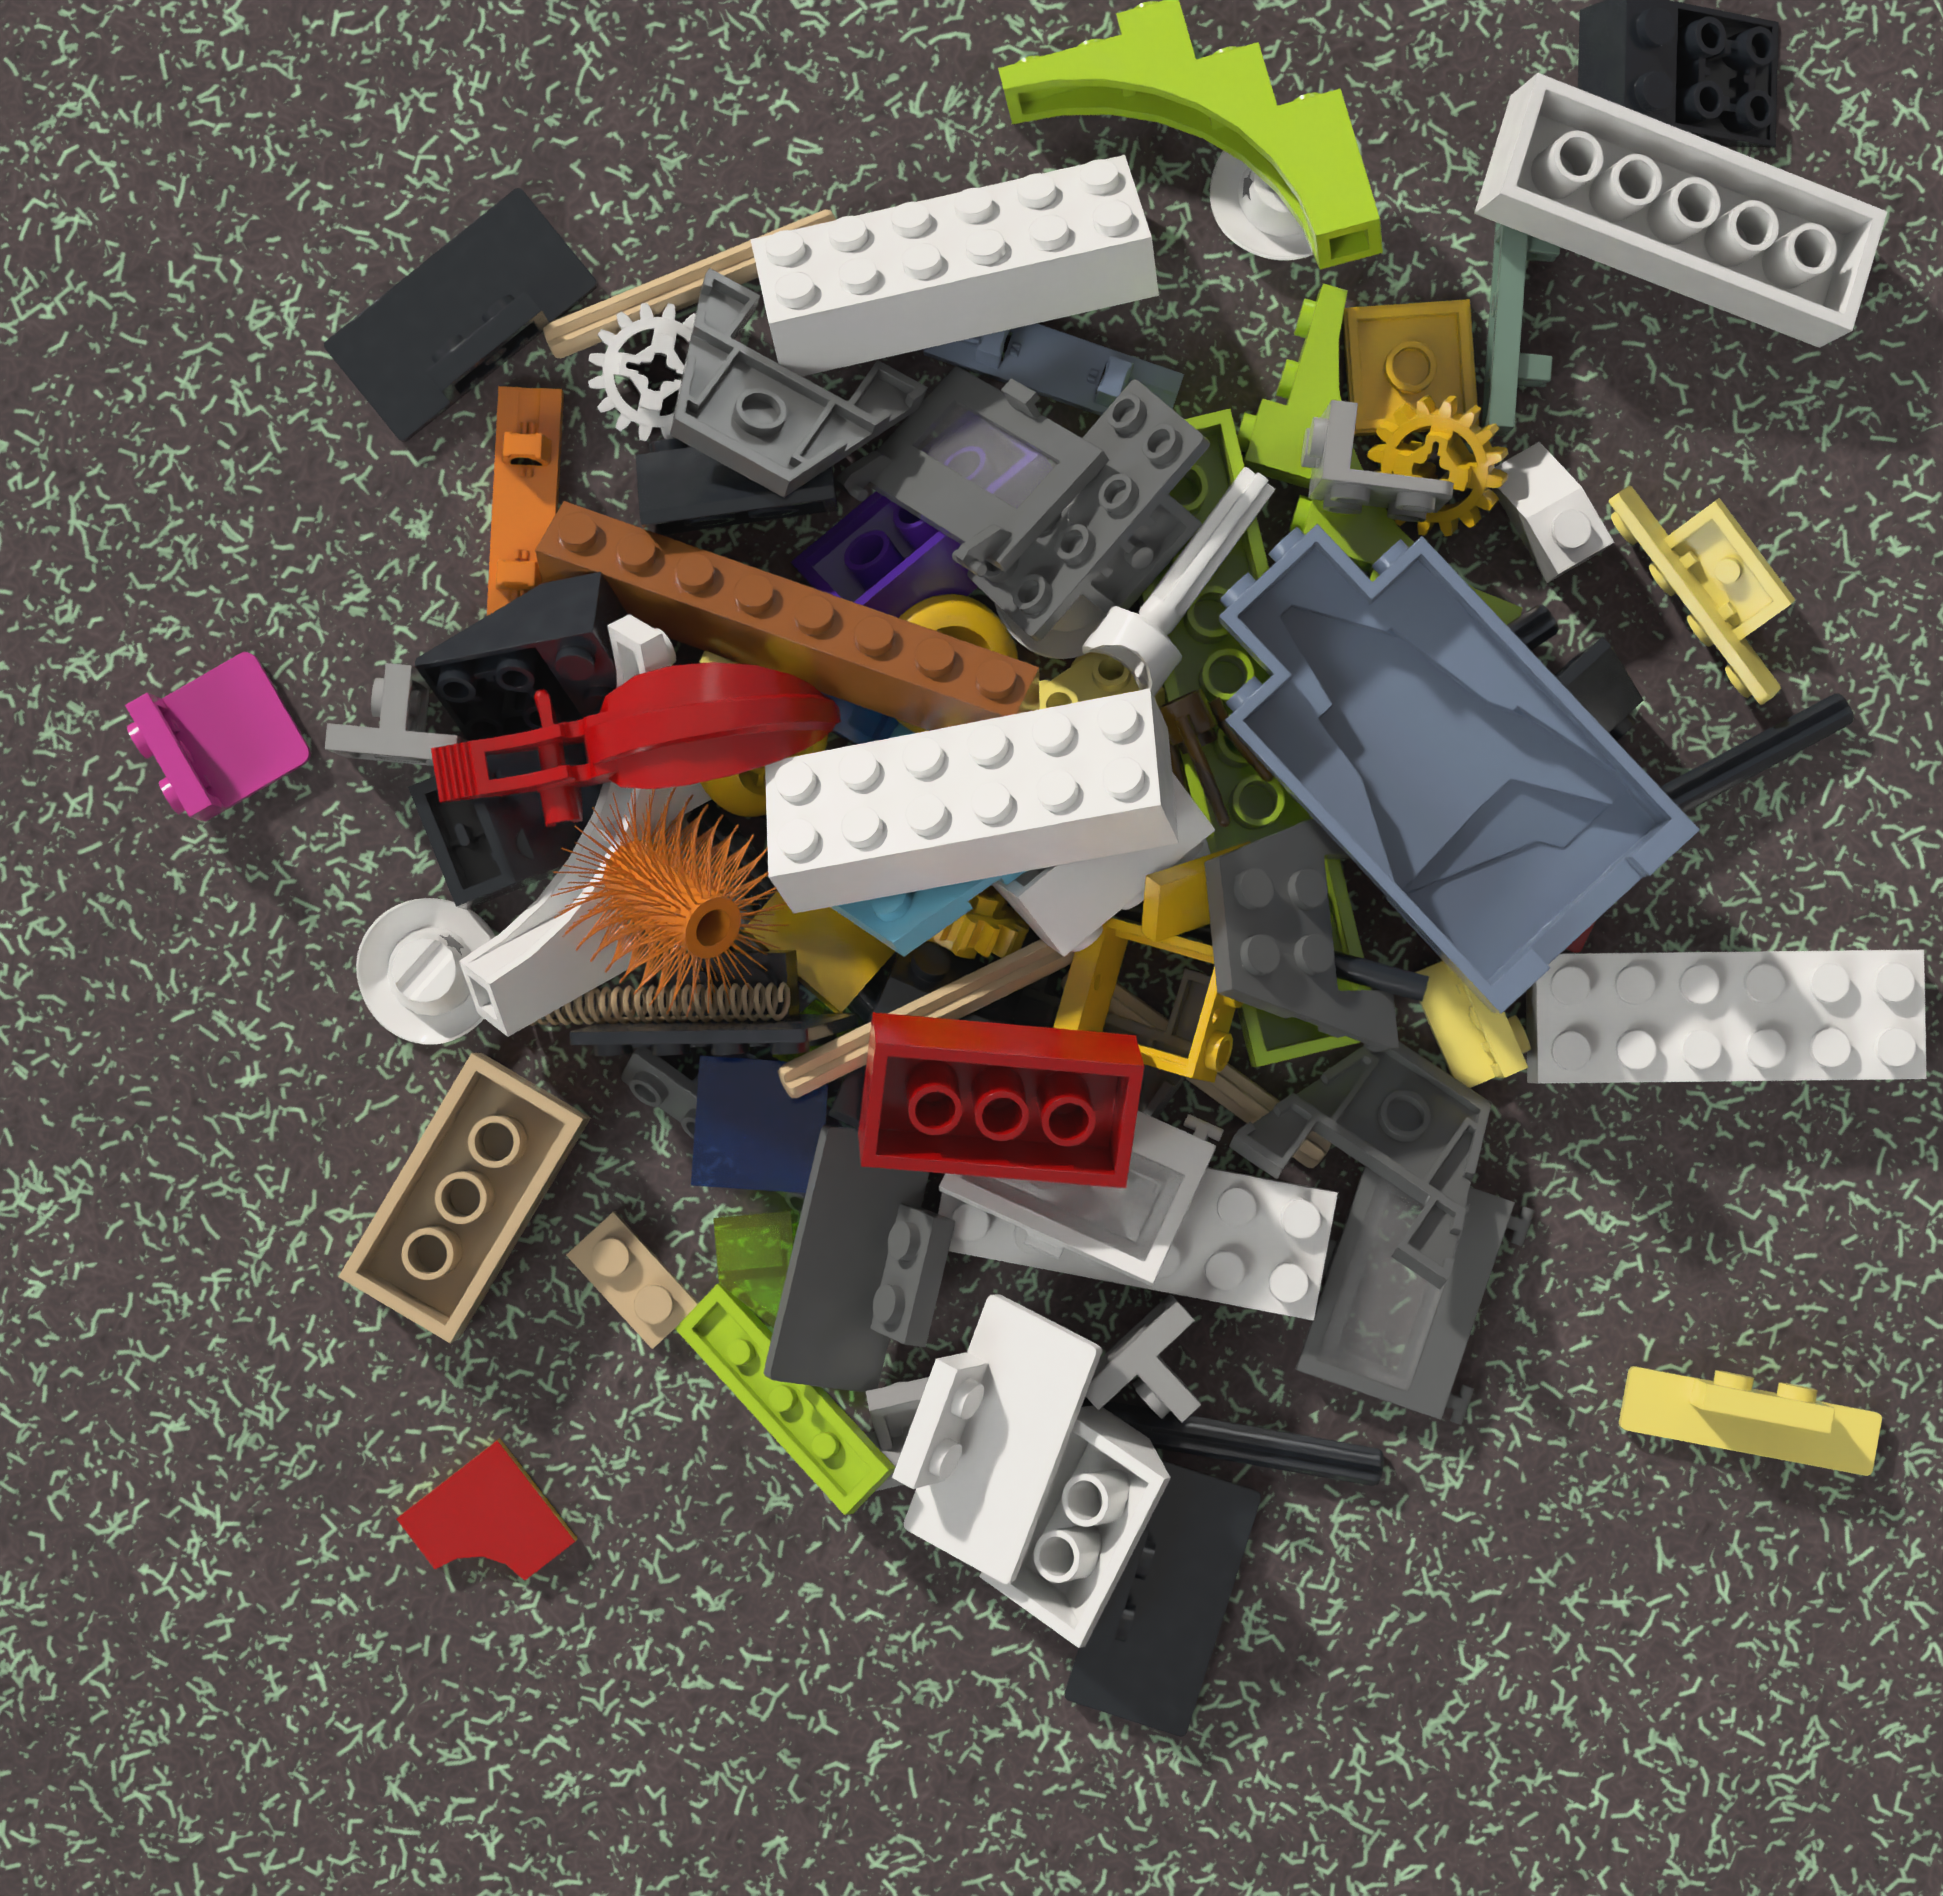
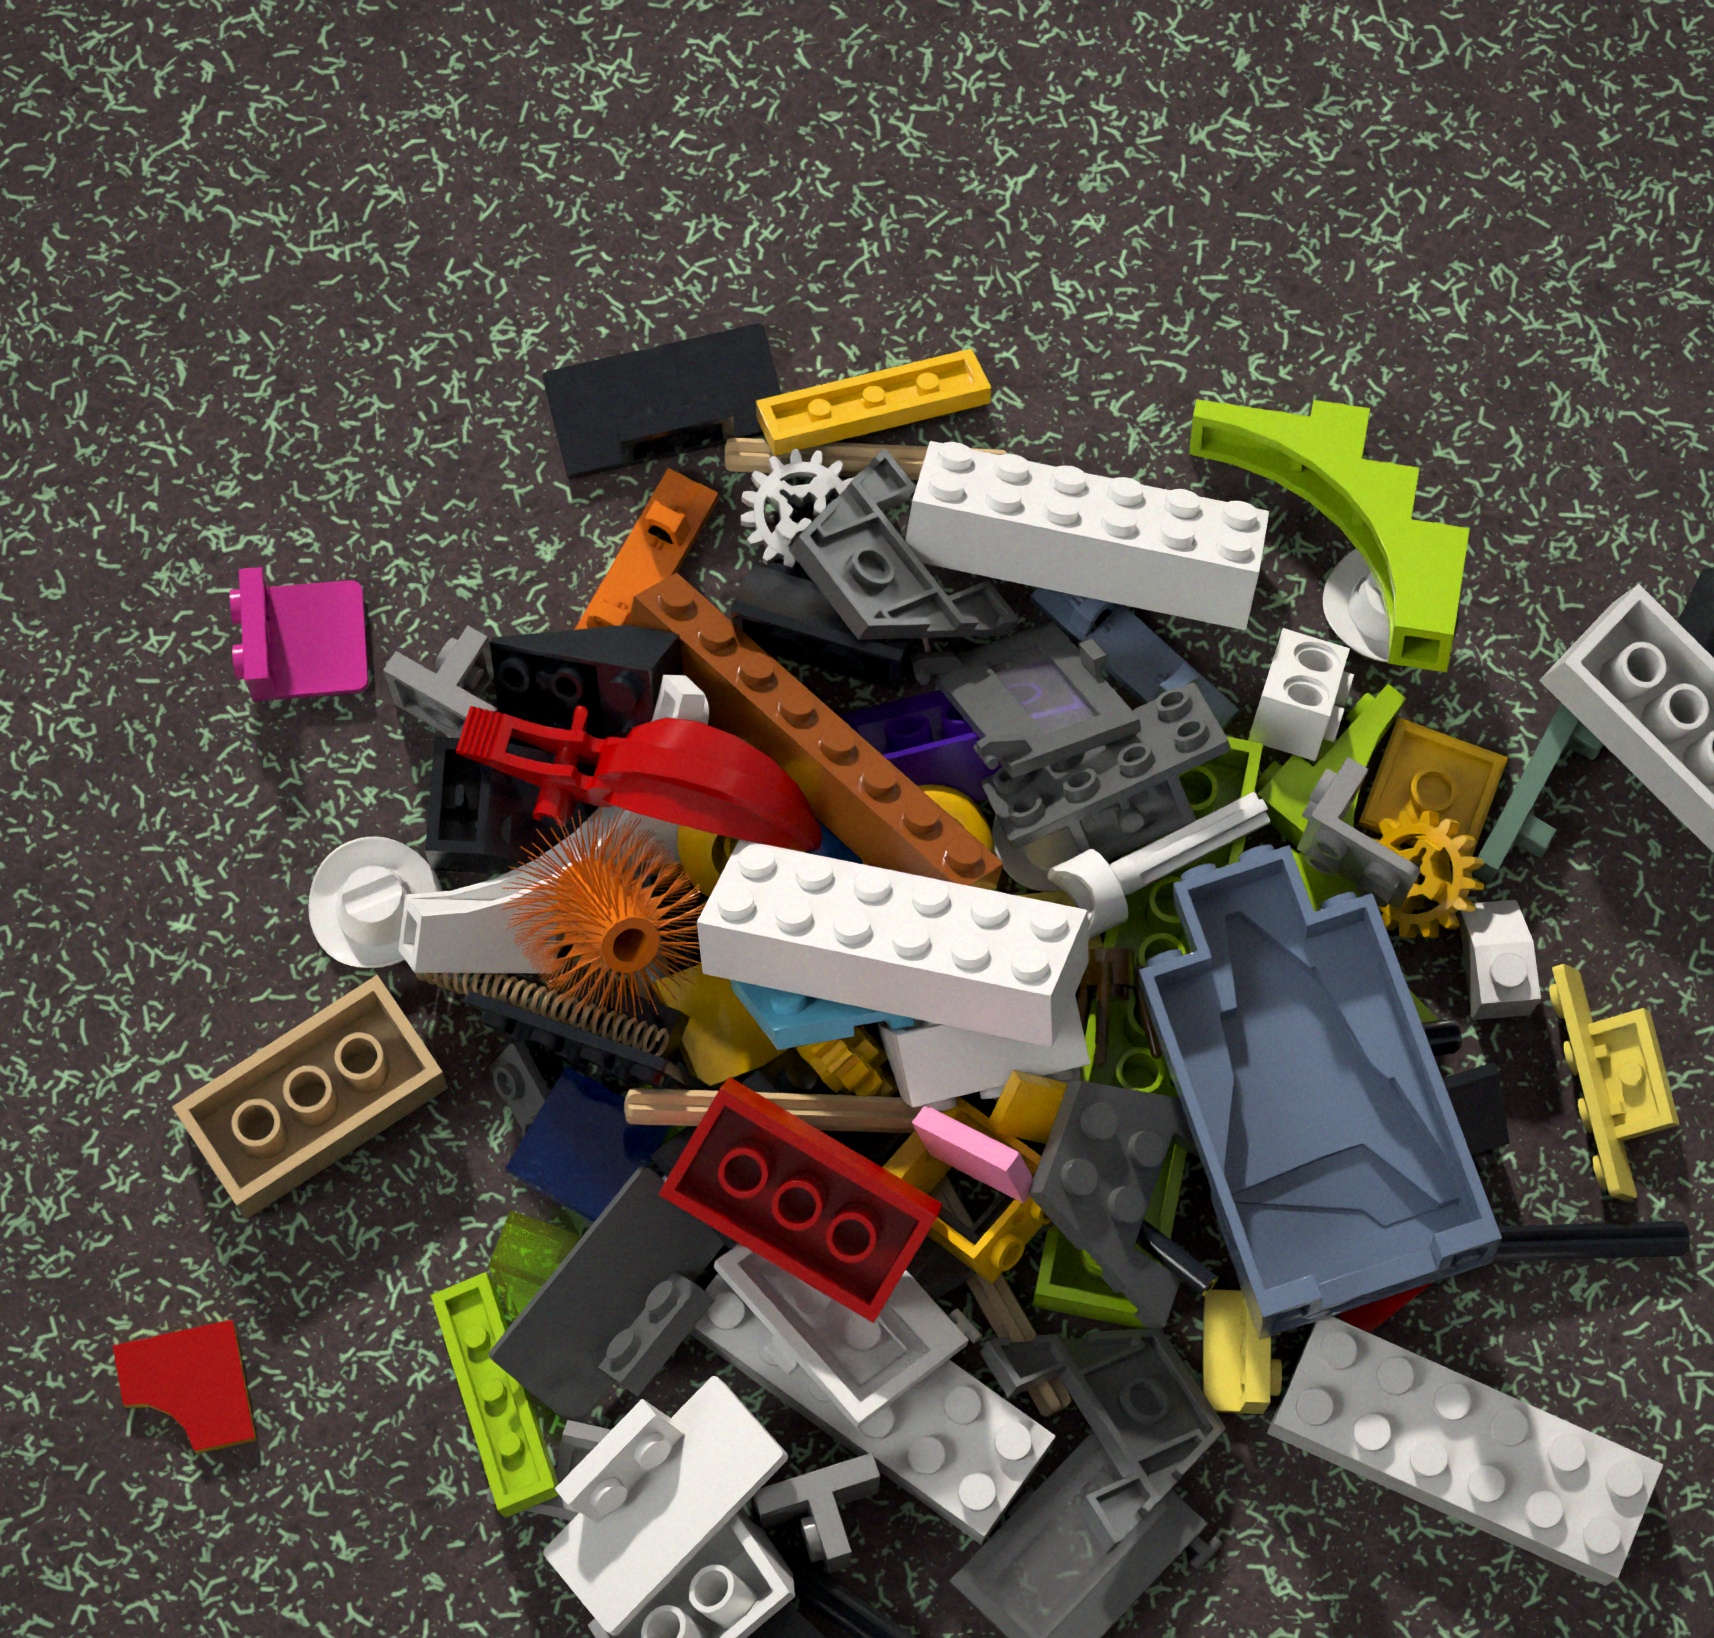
camera: 25 degrees right, 15 degrees down
tan plate [566,1211,699,1349] -> none
none -> yellow plate [756,348,991,456]
none -> bright pink tile [912,1106,1033,1204]
none -> white brick [1248,628,1354,761]

